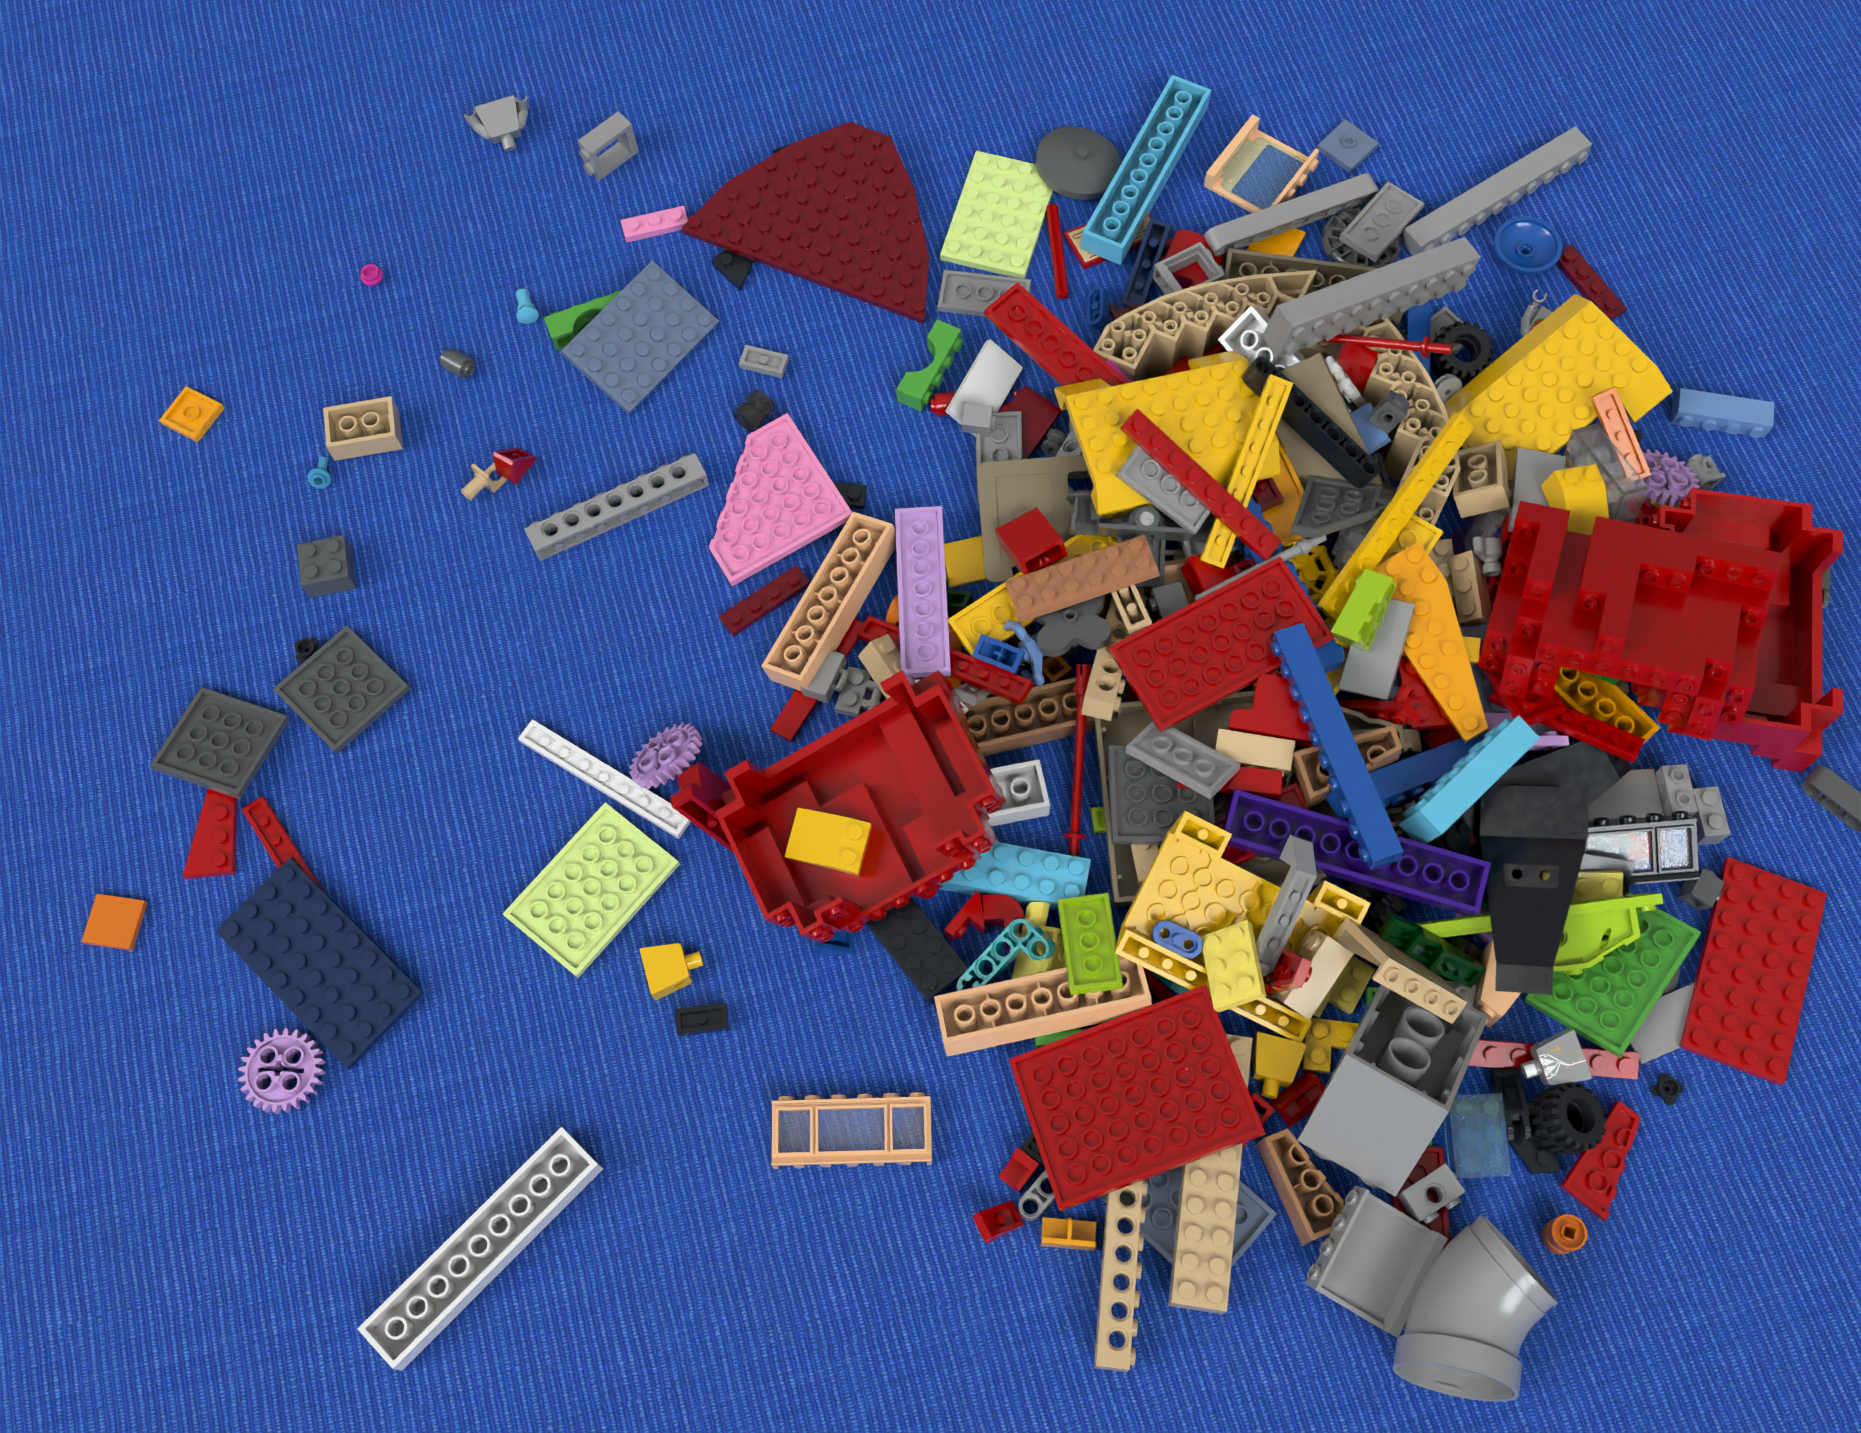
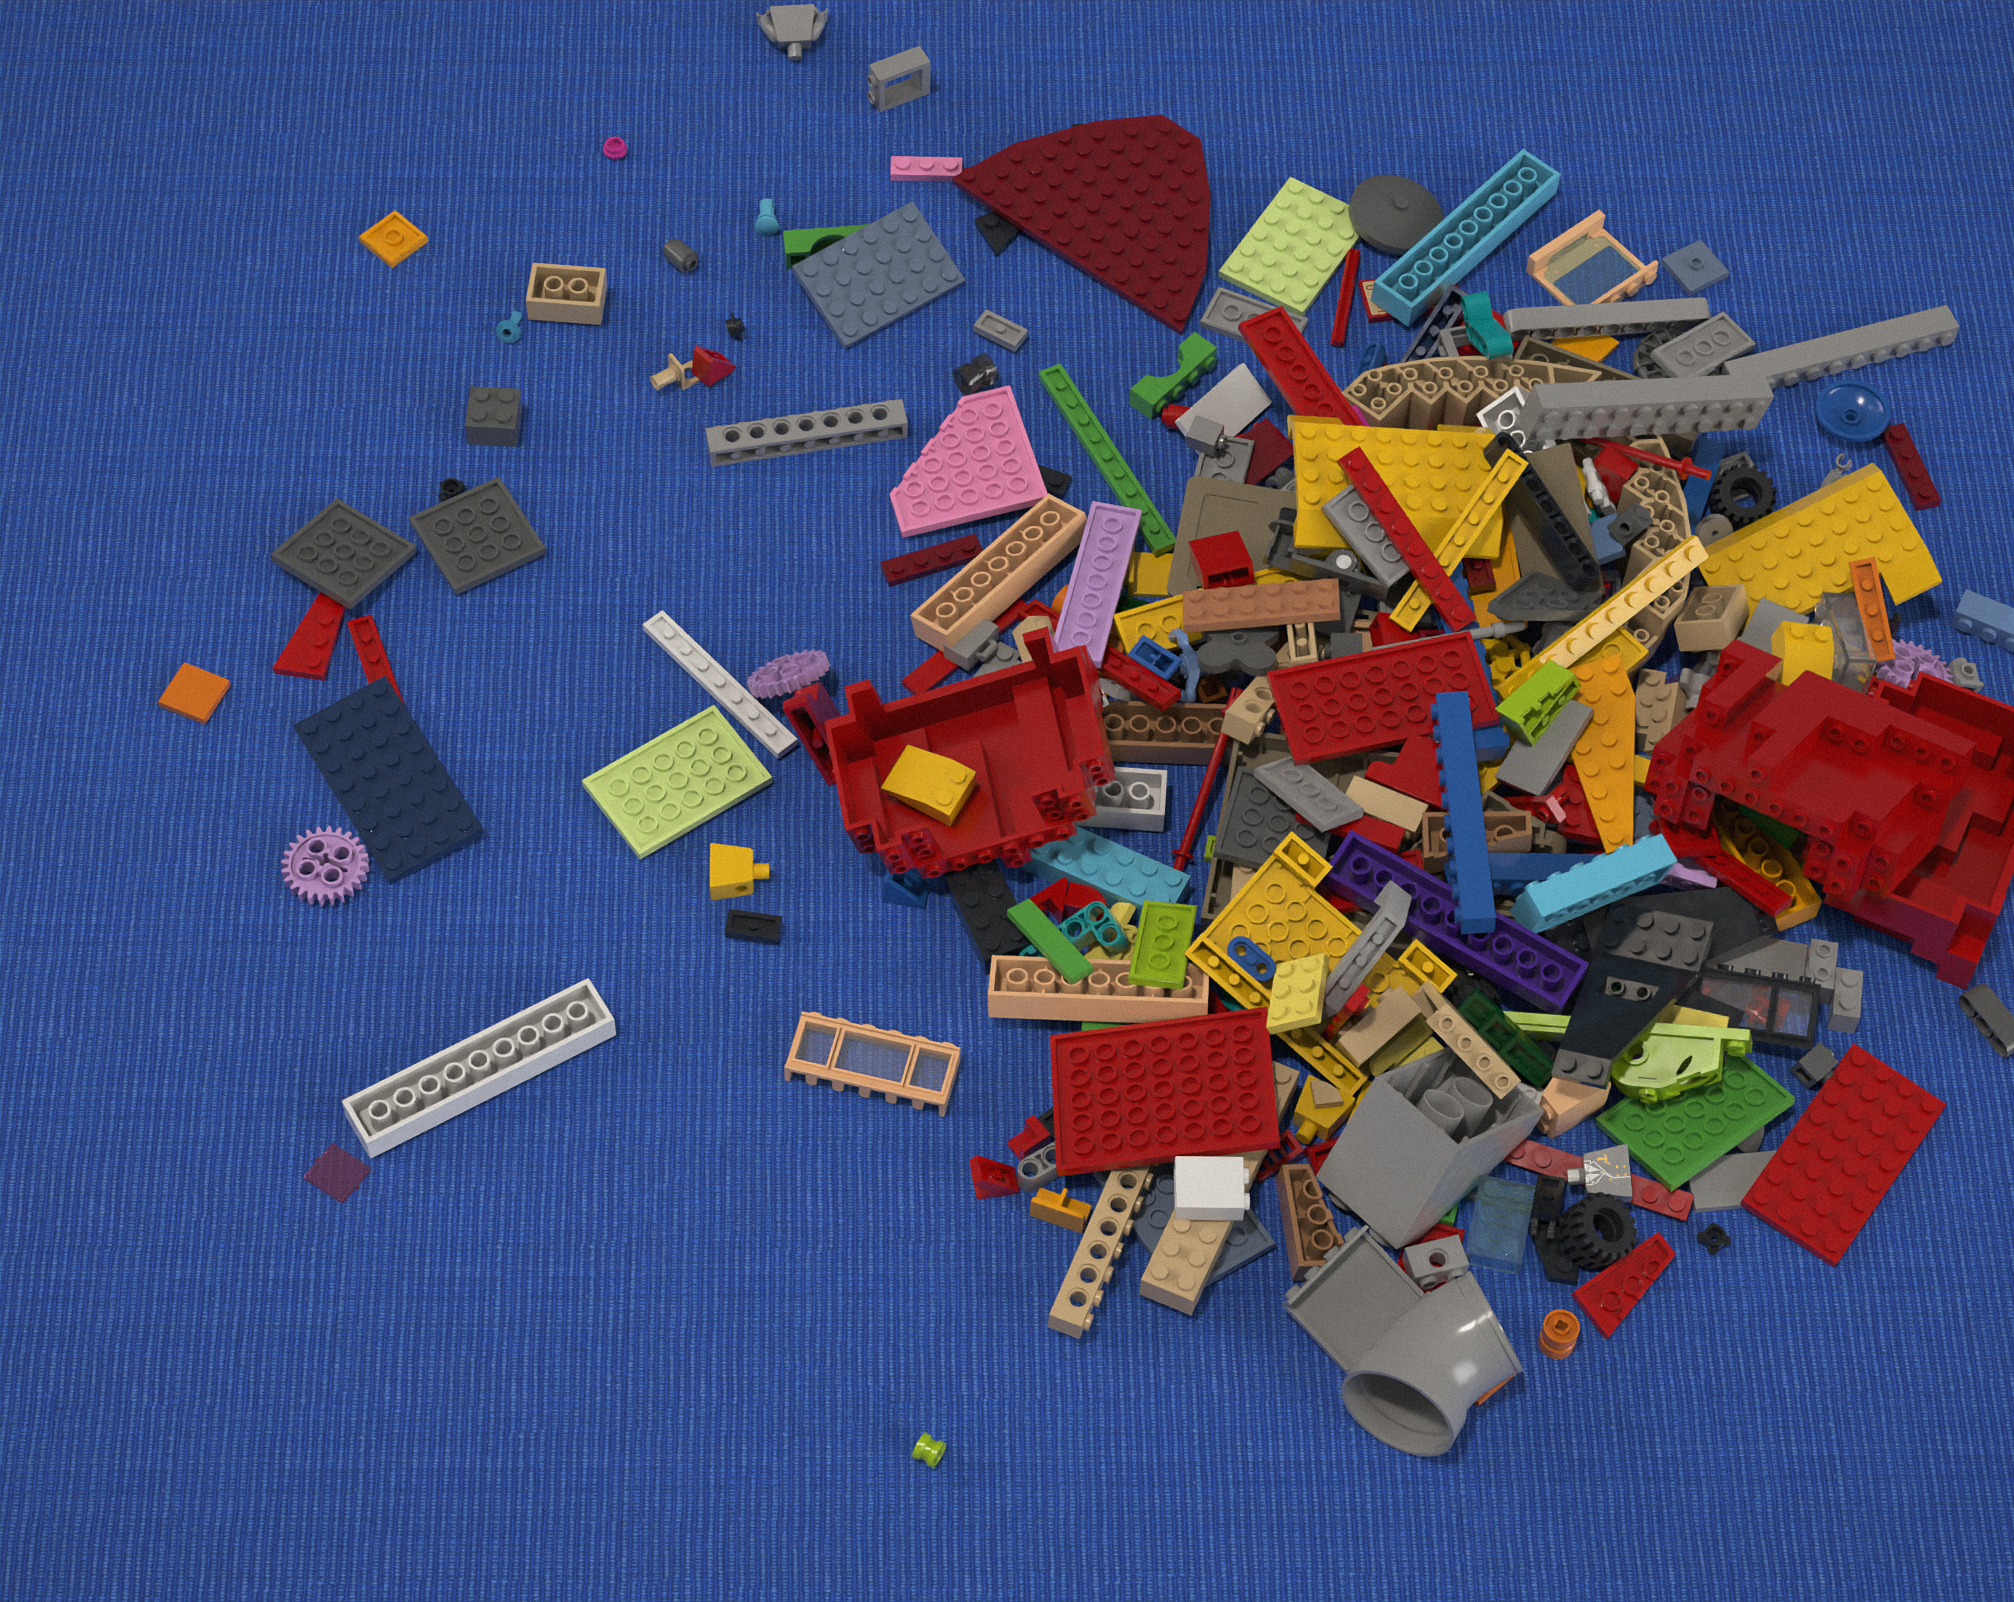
camera: 10 degrees right, 10 degrees down
none -> clear pink piece [304,1143,371,1204]
none -> black plate [725,312,745,341]
none -> bright green tile [1007,899,1093,984]
none -> bright green plate [1038,363,1176,556]
none -> white brick [1174,1156,1250,1220]
none -> tan tile [1310,1080,1343,1109]
none -> teal beam [1461,291,1513,360]

